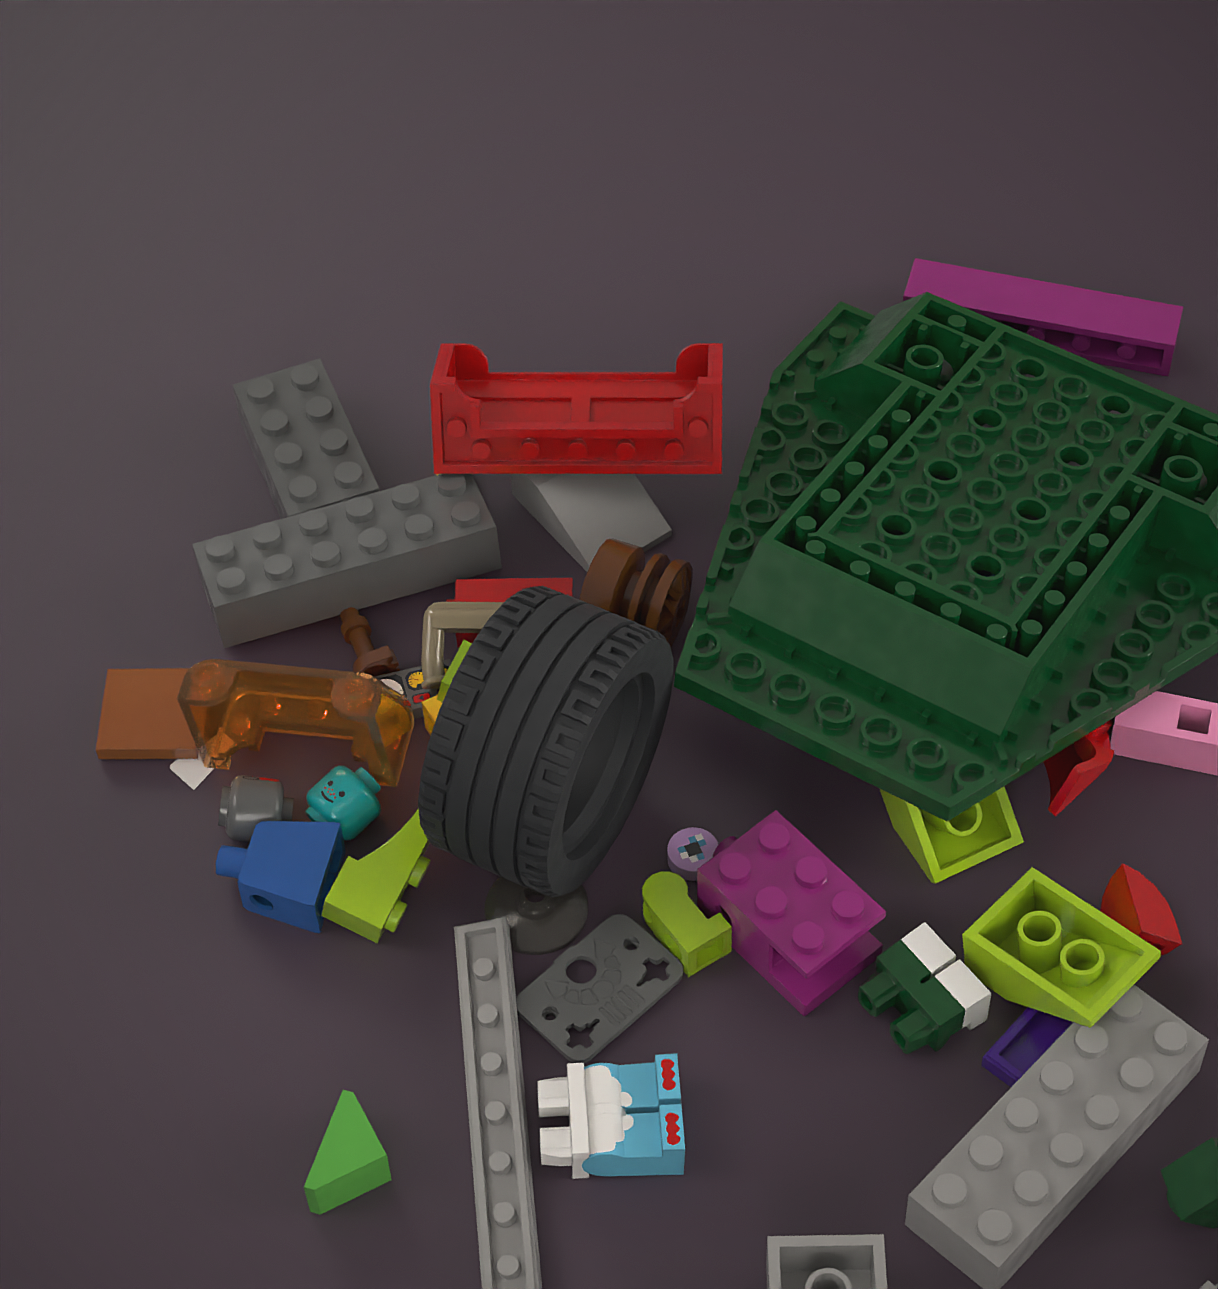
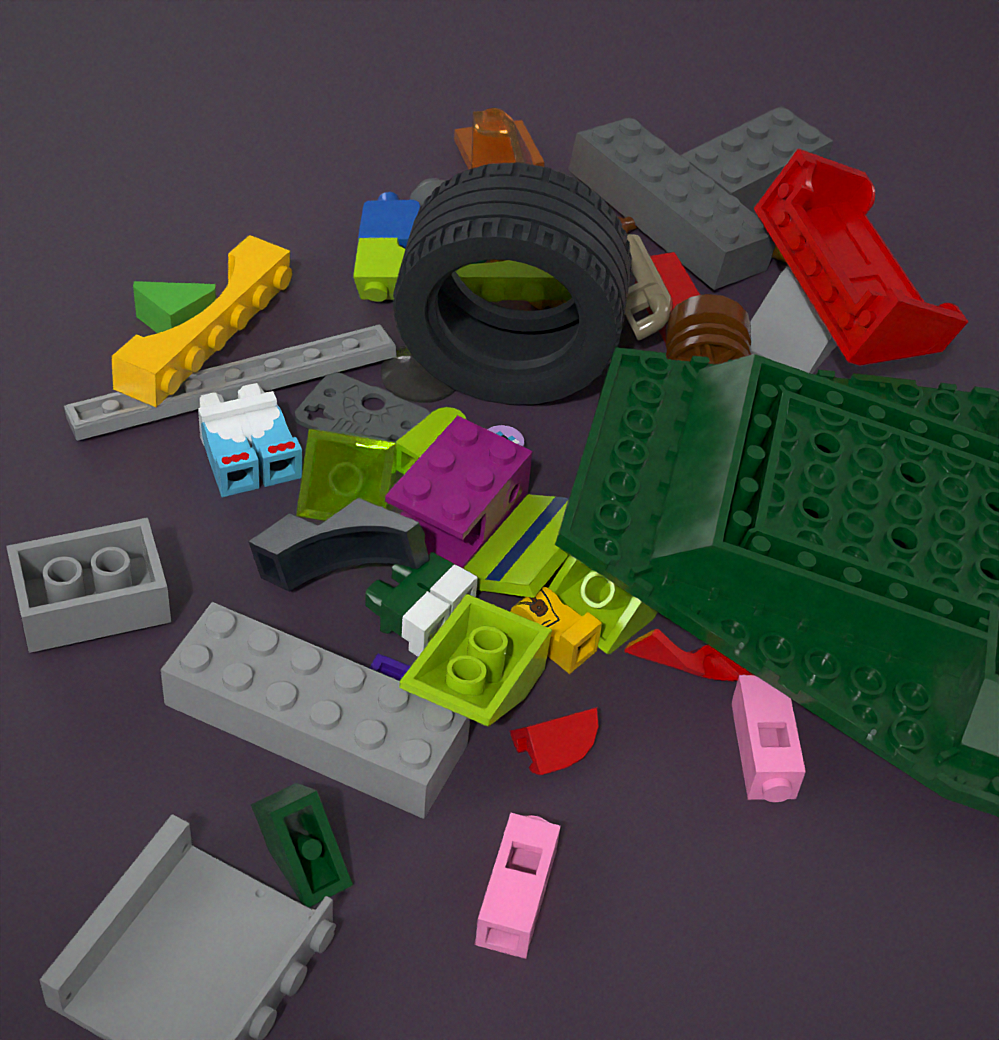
camera: 65 degrees right, 5 degrees down
none -> yellow arch [112,235,292,407]
none -> black arch [249,498,430,592]
none -> clear neon green slope [296,428,397,521]
none -> lime tile [463,494,569,598]
none -> yellow leg [510,586,602,674]

